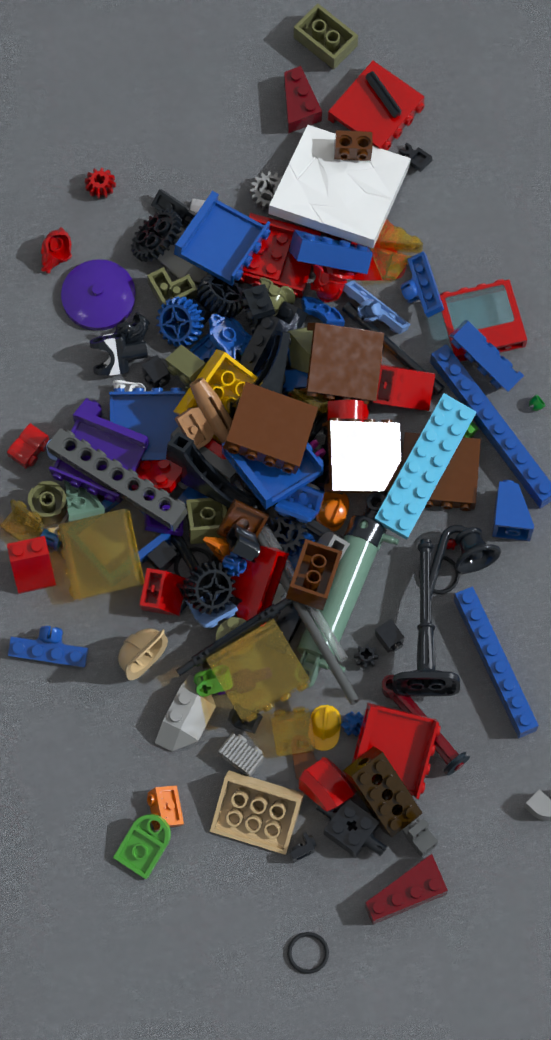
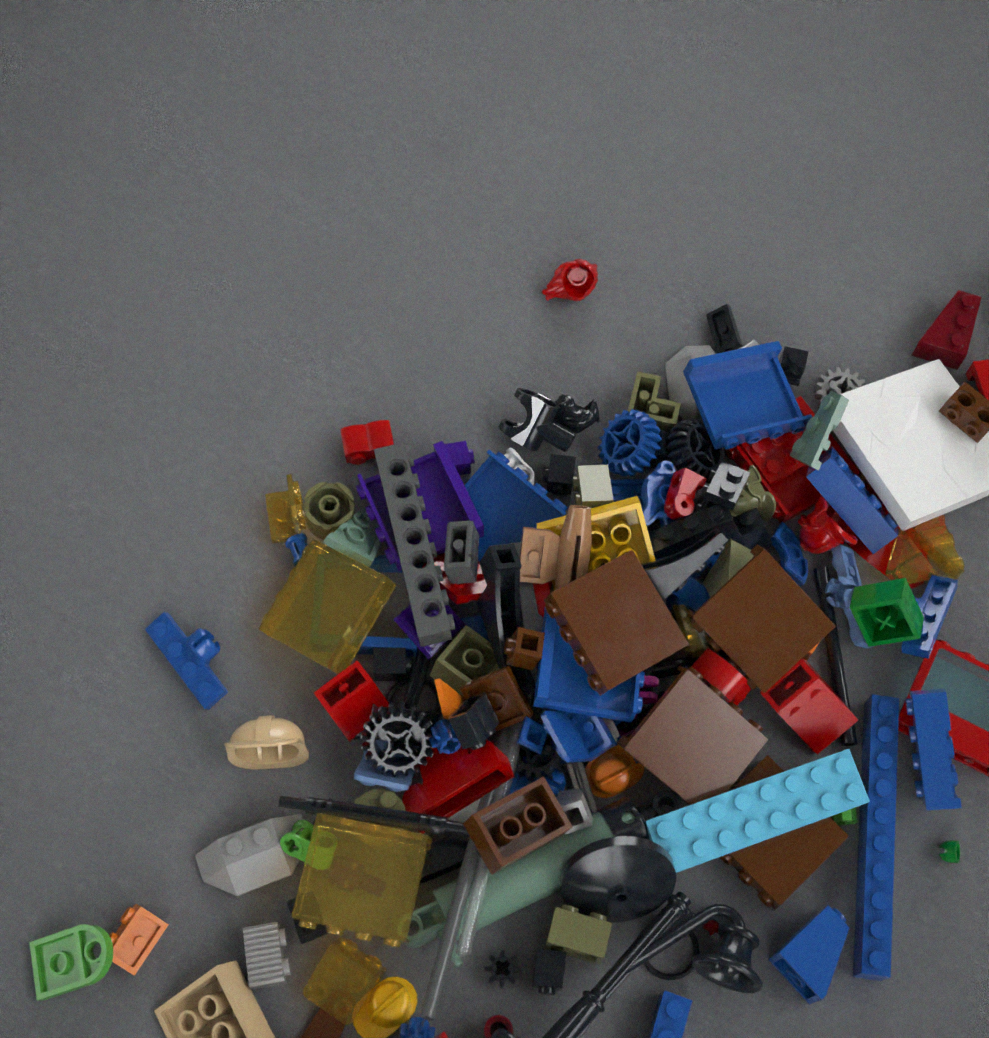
camera: 40 degrees right, 5 degrees down
red slope [7,536,56,594] -> none
dark purple dish [61,259,136,331] -> none
red gear [85,167,116,199] -> none
black gear [131,208,183,263] -> none
none -> dark grey brick [444,521,479,584]
none -> reddish brown brick [504,627,545,670]
none -> blue slope [517,717,547,754]
none -> olive brick [544,905,612,965]
none -> black dish [560,836,676,923]
none -> red leg [664,468,707,520]
none -> black brick [779,346,809,386]
none -> sand green wing [789,391,849,471]
none -> green brick [850,578,924,647]

